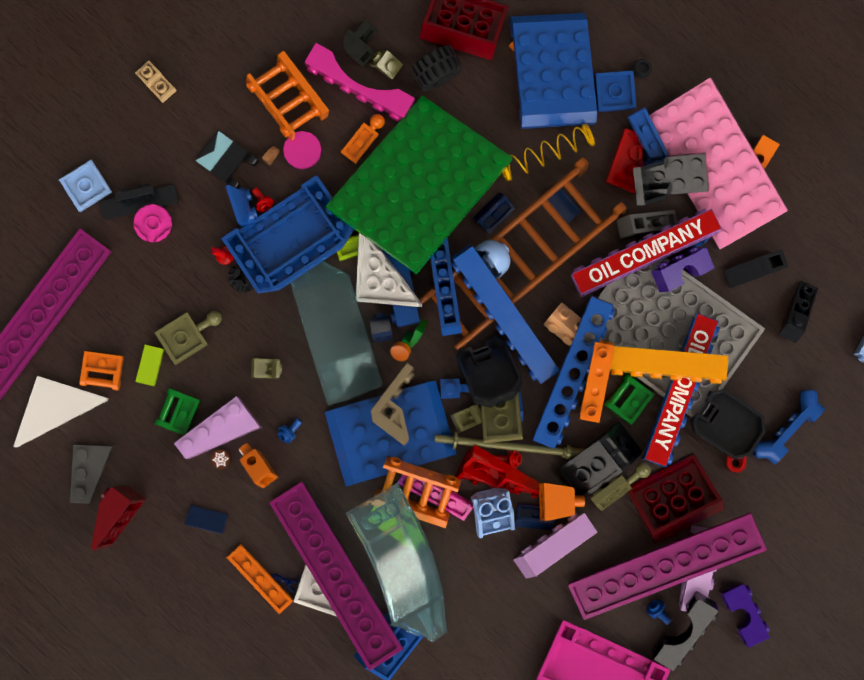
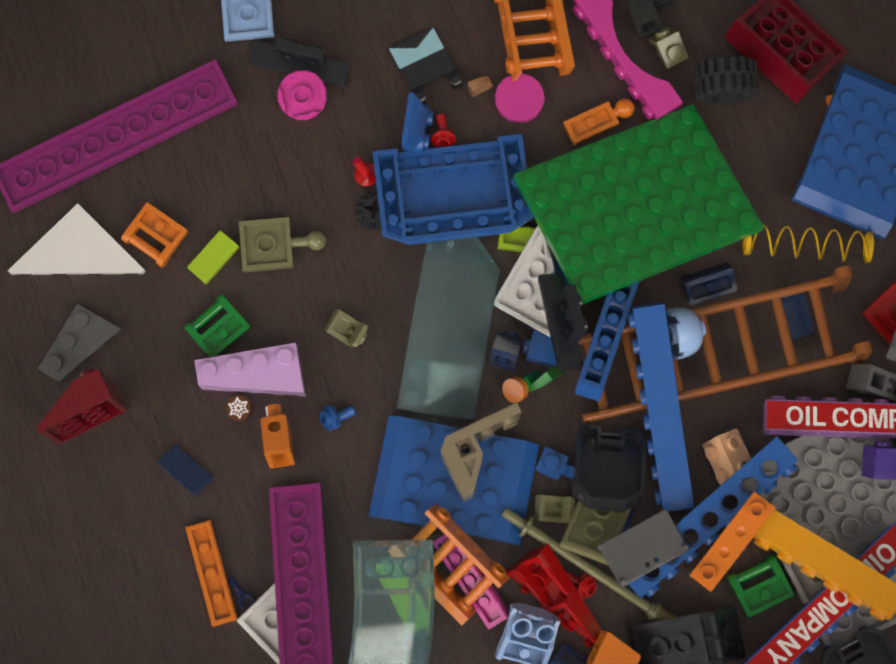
camera: 30 degrees right, 5 degrees down
none -> black bracket [537,273,587,371]
none -> dark grey door [597,509,688,588]

